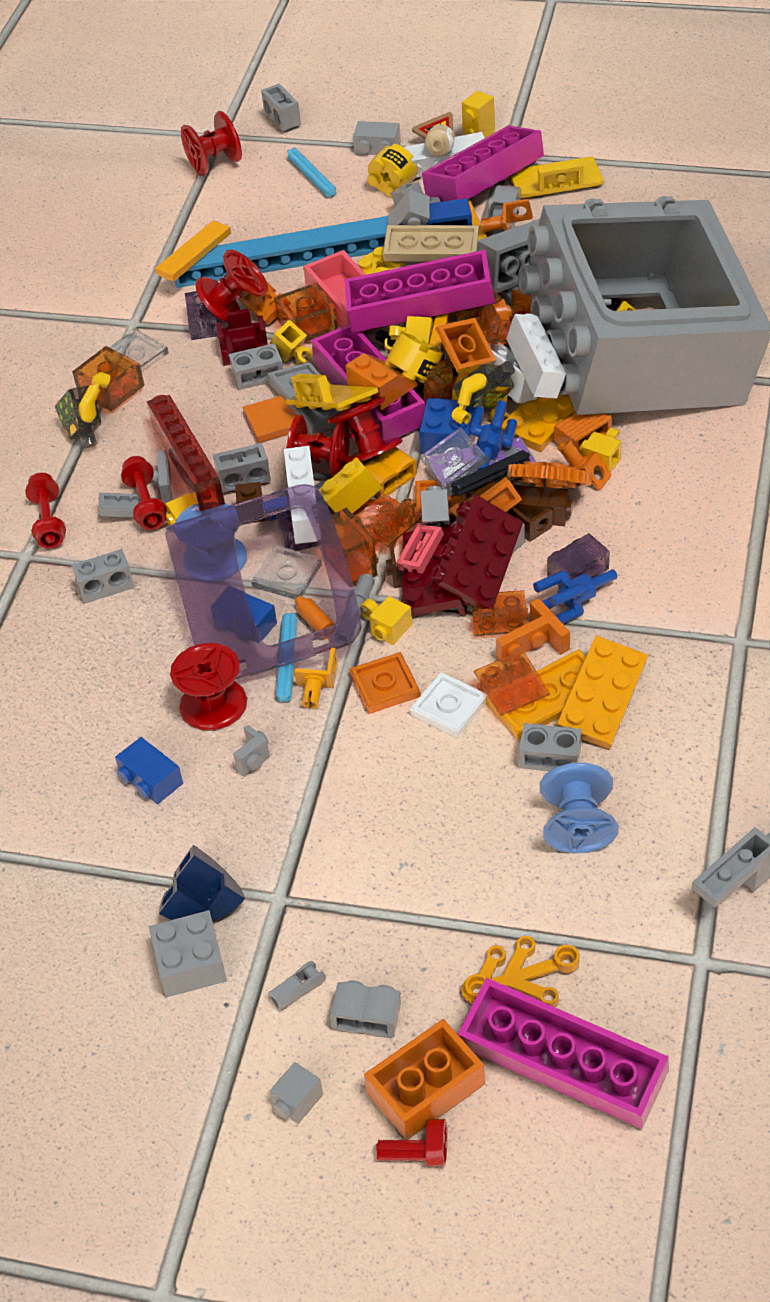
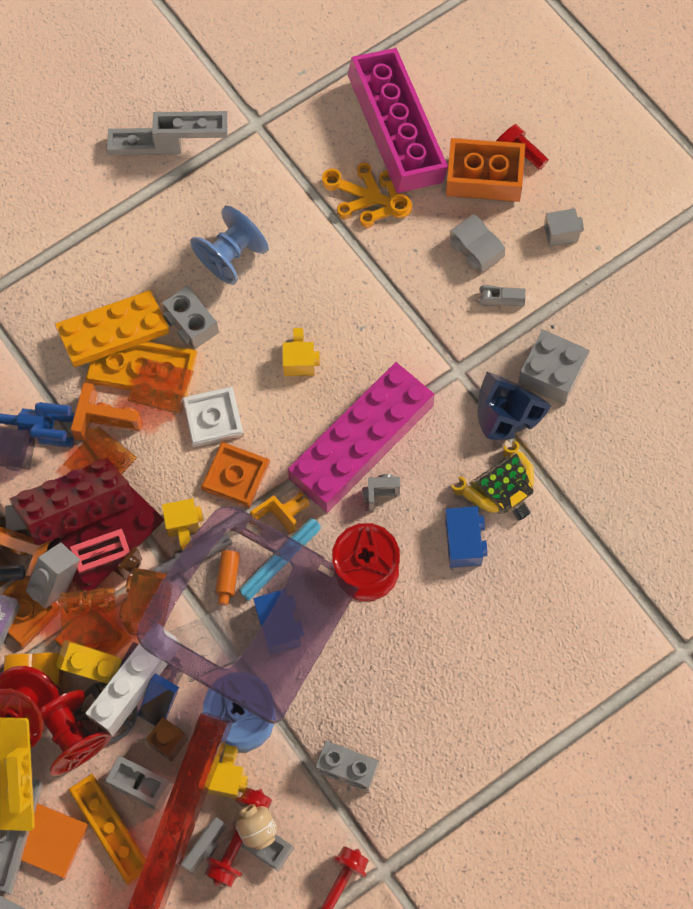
camera: 140 degrees left, 20 degrees up
none -> light orange tile [68,773,152,885]
none -> tan head [235,804,278,850]
none -> yellow brick [283,328,320,377]
none -> dark pink brick [288,362,435,514]
none -> torso [451,441,534,521]

